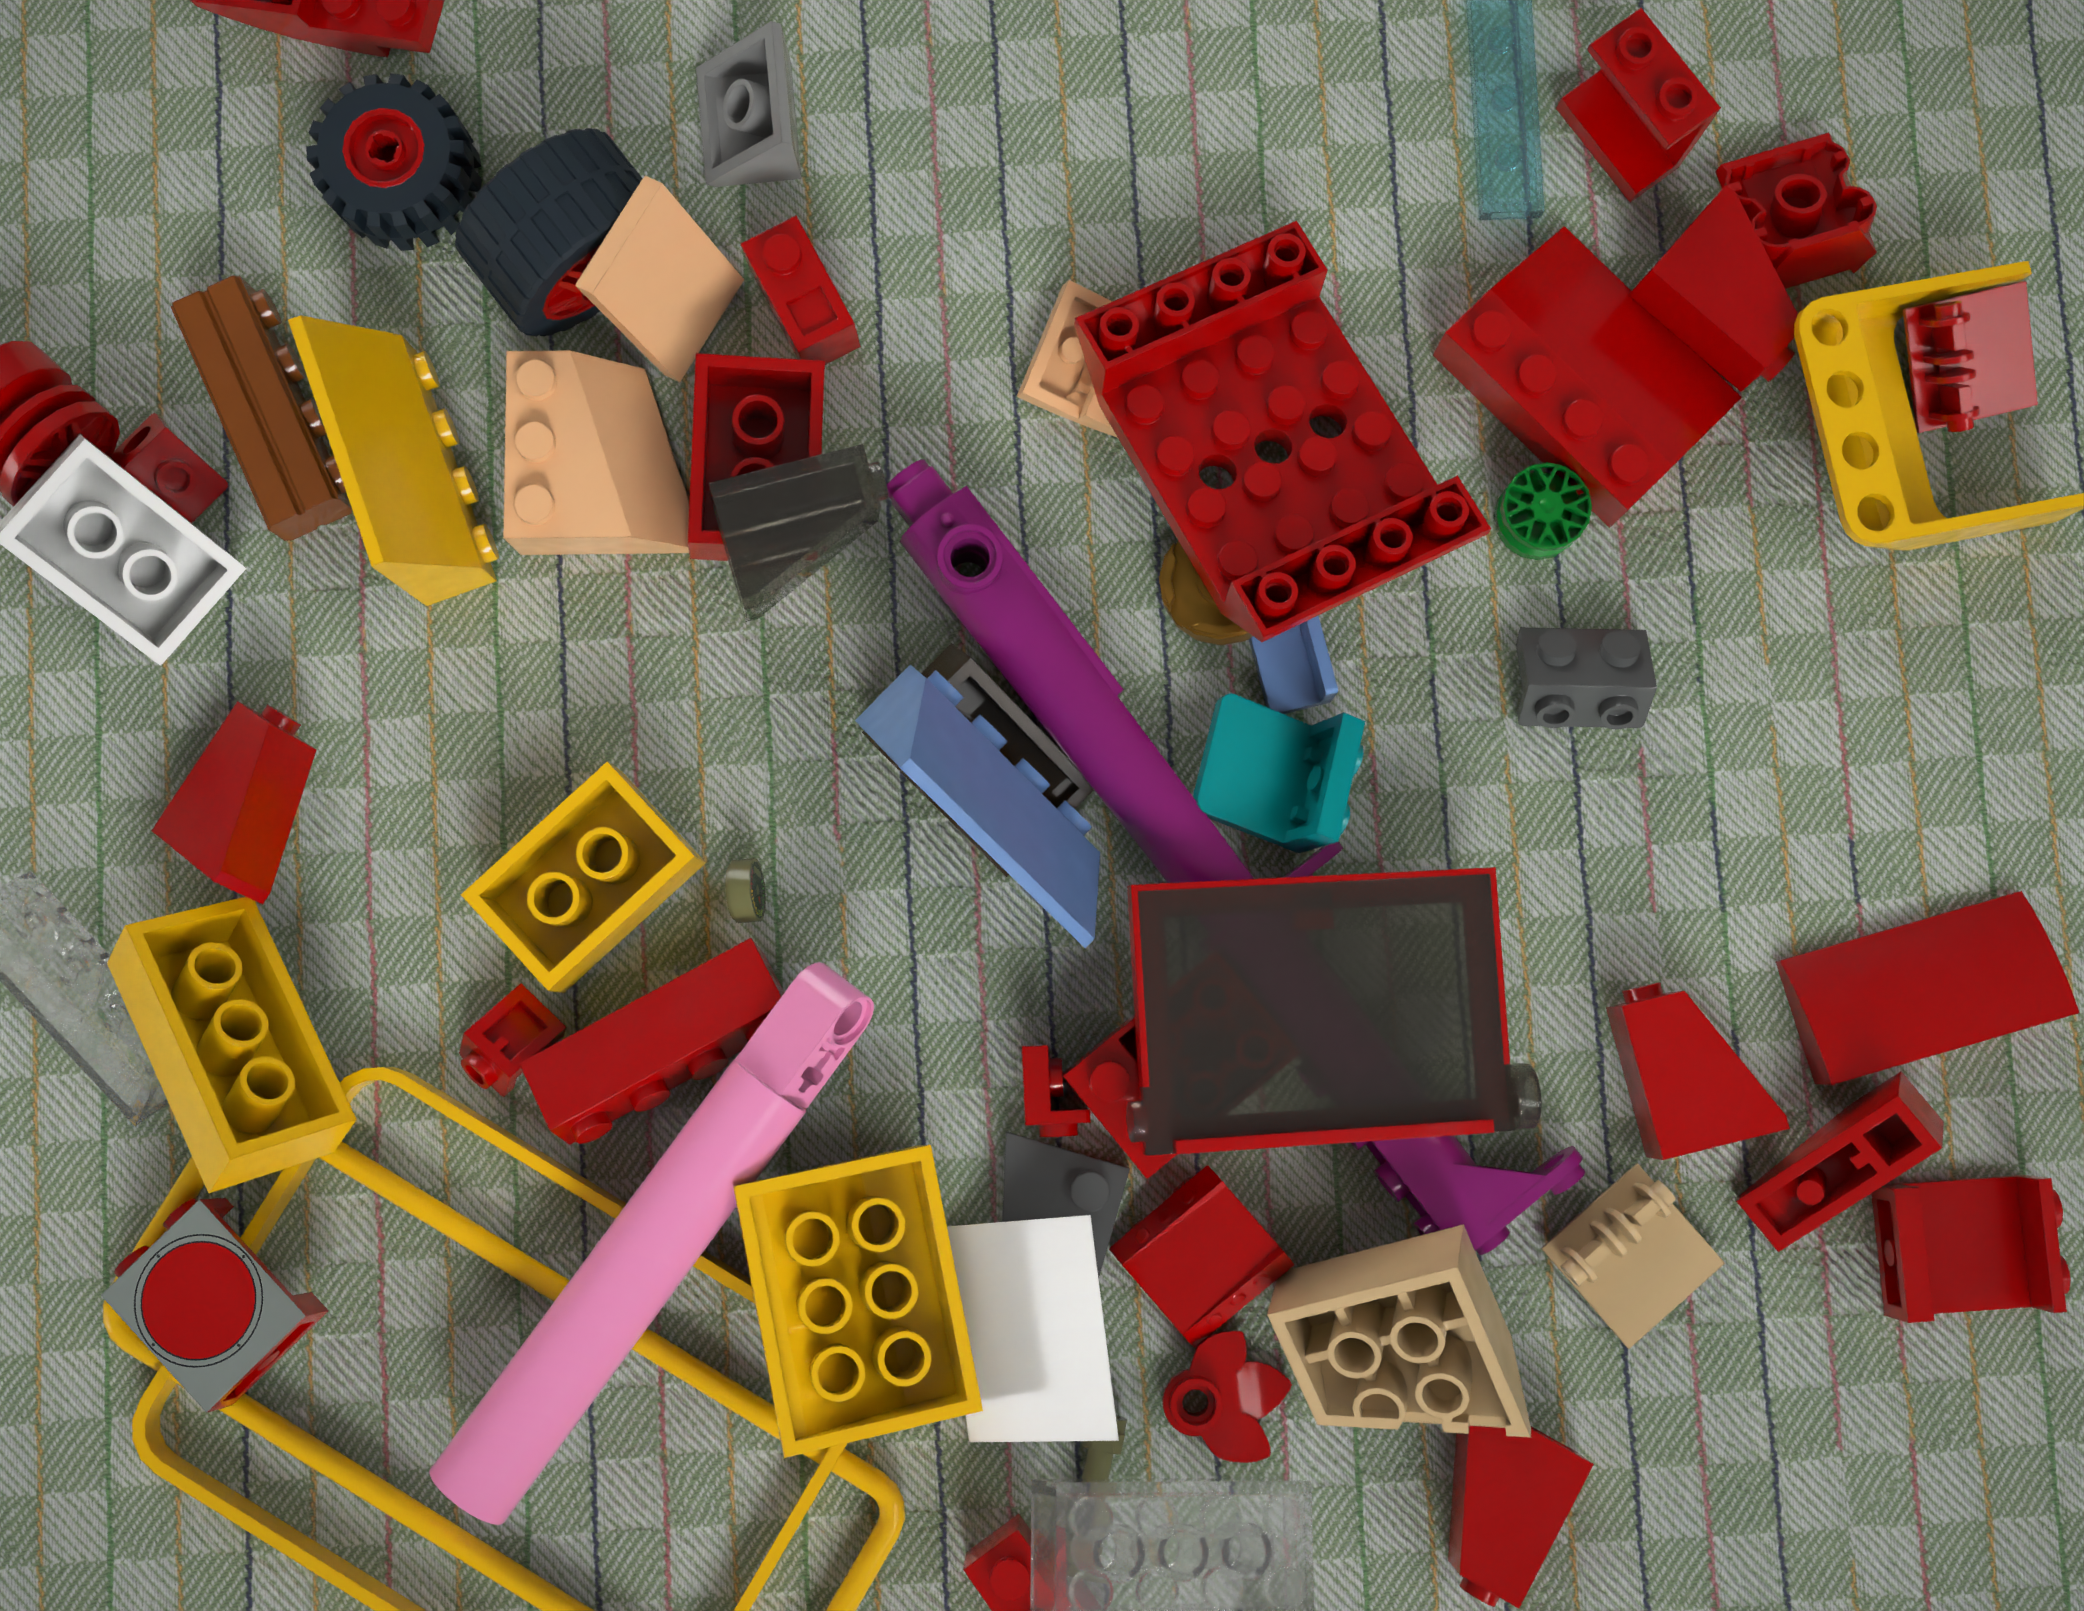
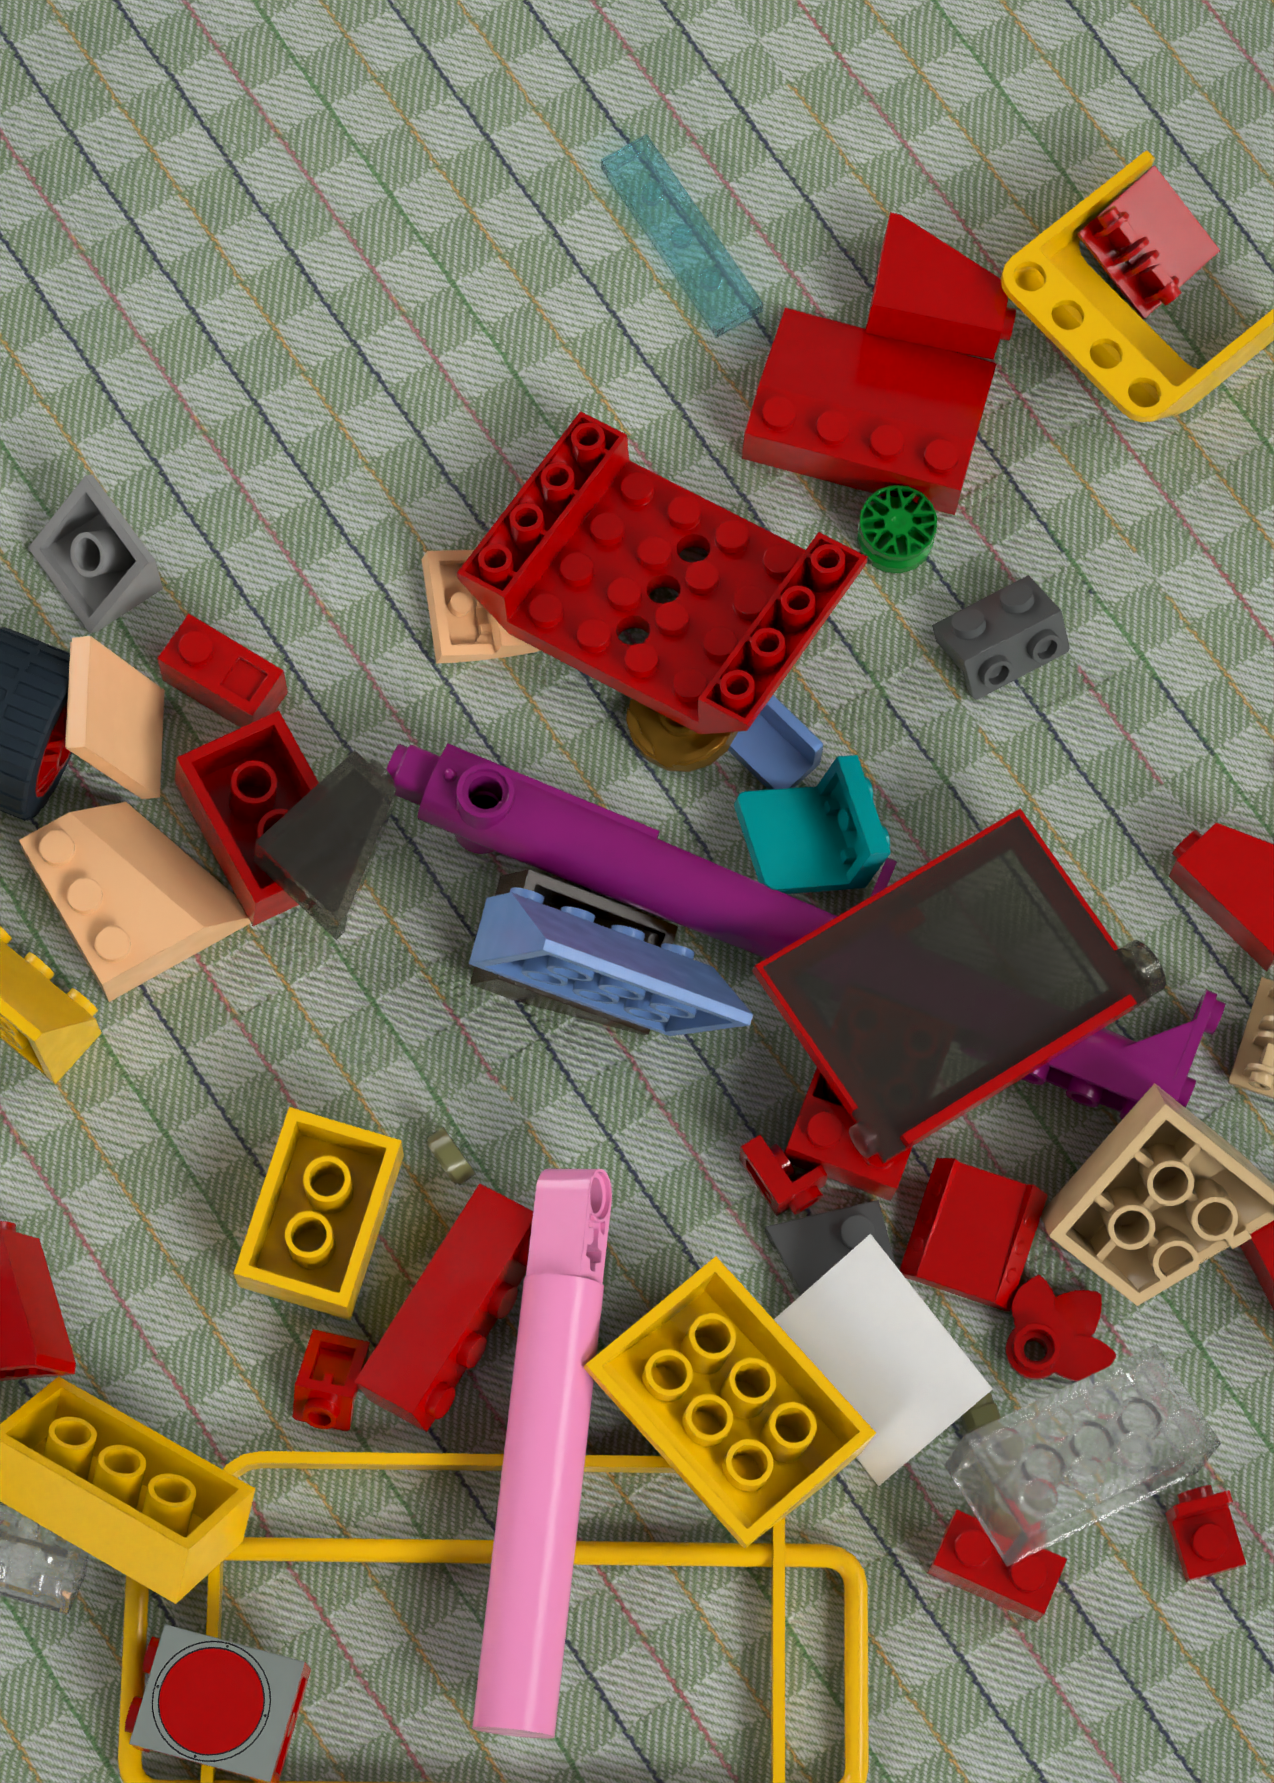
camera: 35 degrees left, 10 degrees down
red panel [1556,8,1721,203] -> none
red slope [1715,132,1877,289] -> none

